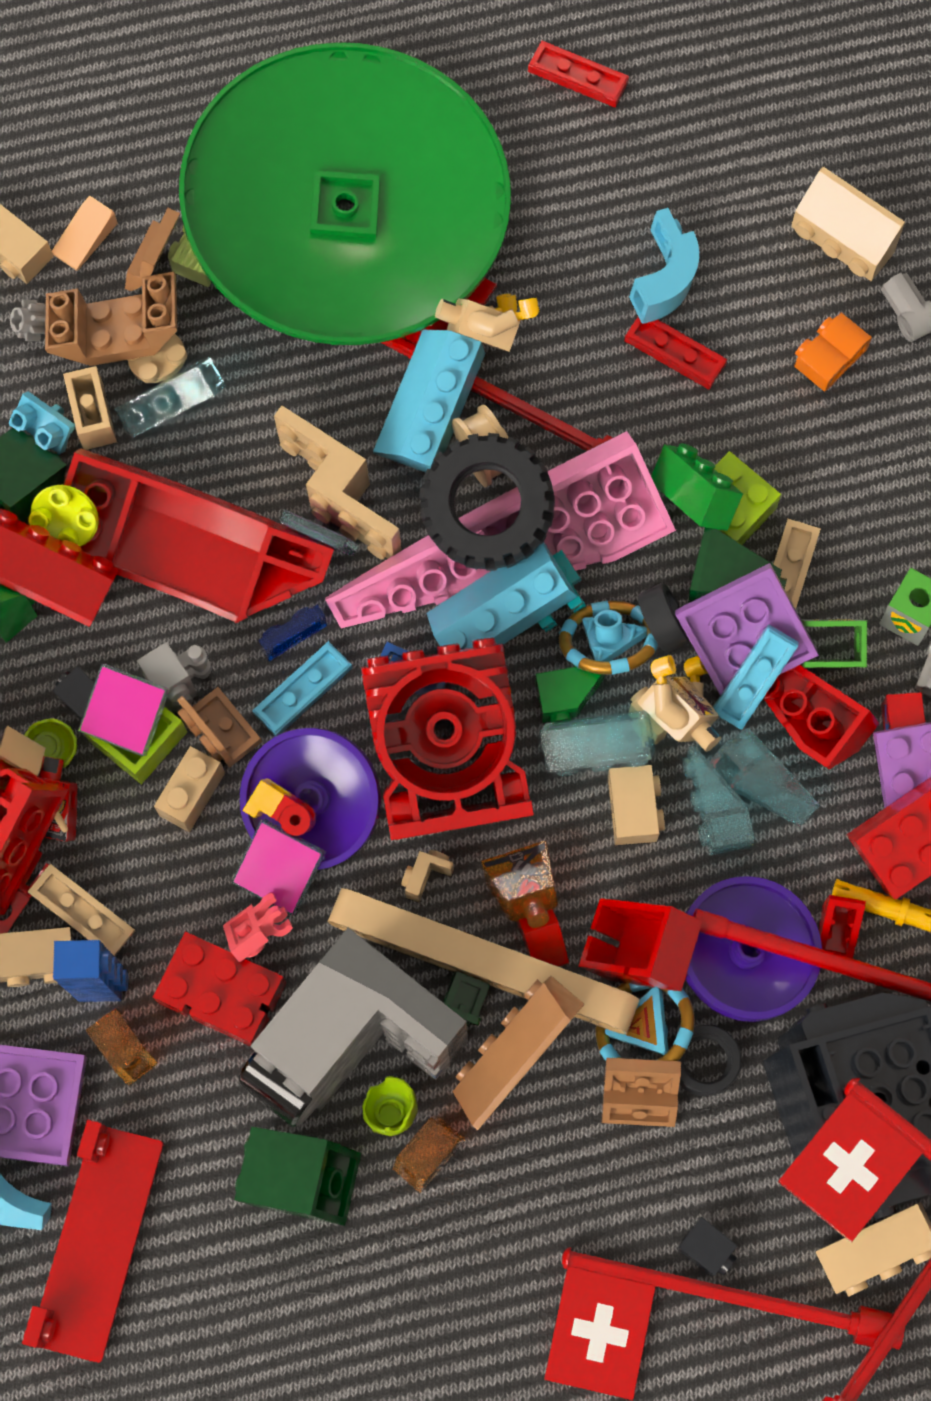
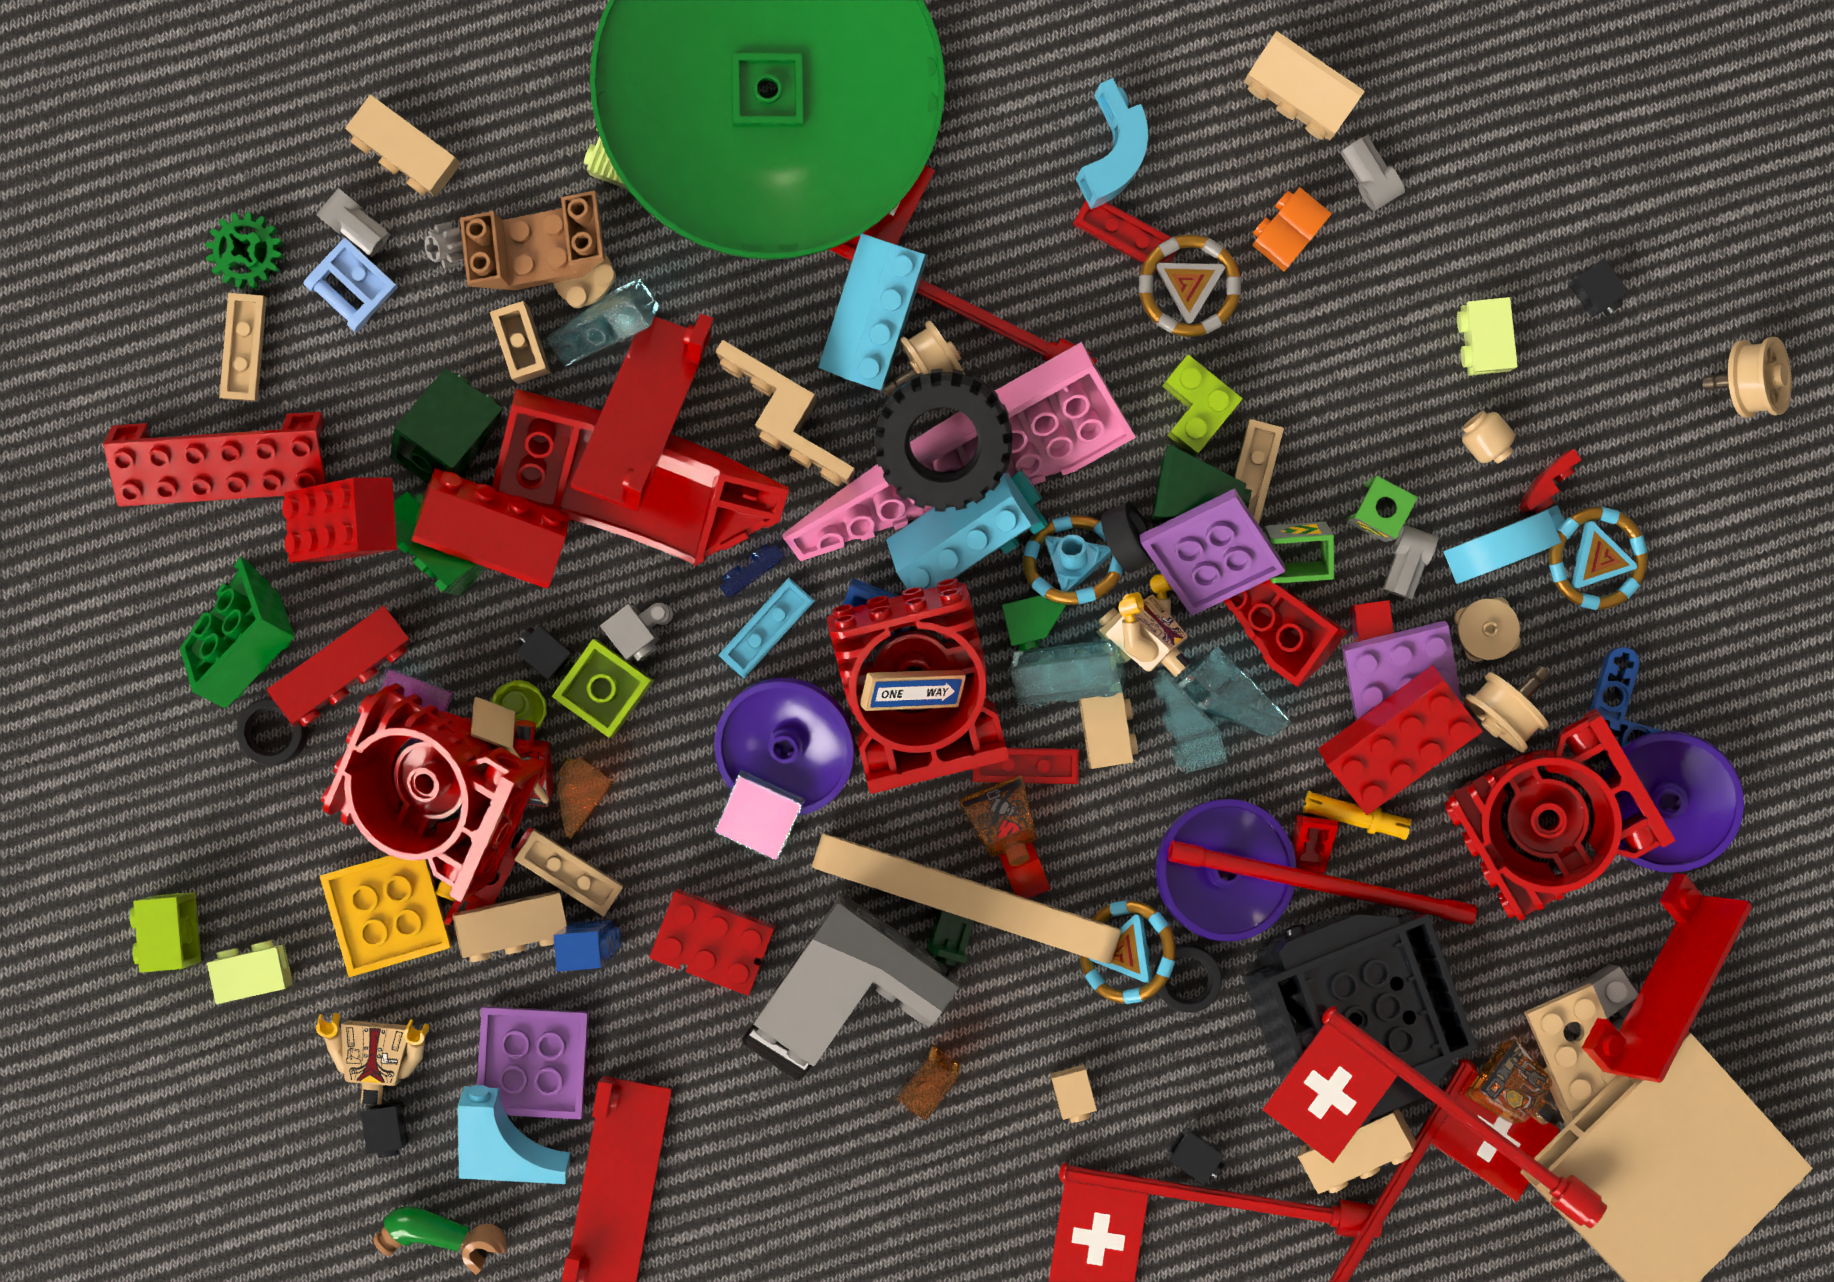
camera: 10 degrees left, 15 degrees up
medium azure hips [9,391,75,454] -> none
neon yellow dish [29,485,99,546] -> none
light nougat slope [52,196,118,271] -> none
dark pink tile [78,664,170,756] -> none
clear orange torso [86,1008,158,1086] -> none
medium nougat slope [125,208,180,291] -> none
tan brick [154,746,225,833] -> none
medium nougat bracket [177,687,262,768] -> none
coral plate [223,893,293,962] -> none
dark green slope [234,1126,362,1226] -> none
leg [242,778,316,836] -> none
clear light blue tile [279,509,359,556] -> none
lime hair [362,1076,418,1136] -> none
tan bracket [401,850,454,903] -> none
tan torso [435,293,539,352] -> none
medium nougat slope [452,976,585,1130] -> none
red piece [578,898,703,992] -> none
medium nougat slope [602,1058,681,1127] -> none
green brick [651,443,743,531] -> none
medium azure tile [713,624,798,730] -> none
none -> clear orange slope [557,756,616,839]
none -> red bracket [571,313,714,512]
none -> tile [860,670,966,711]
none -> red tile [973,747,1079,784]
none -> tan brick [1050,1065,1097,1123]
none -> piece [1139,235,1241,337]

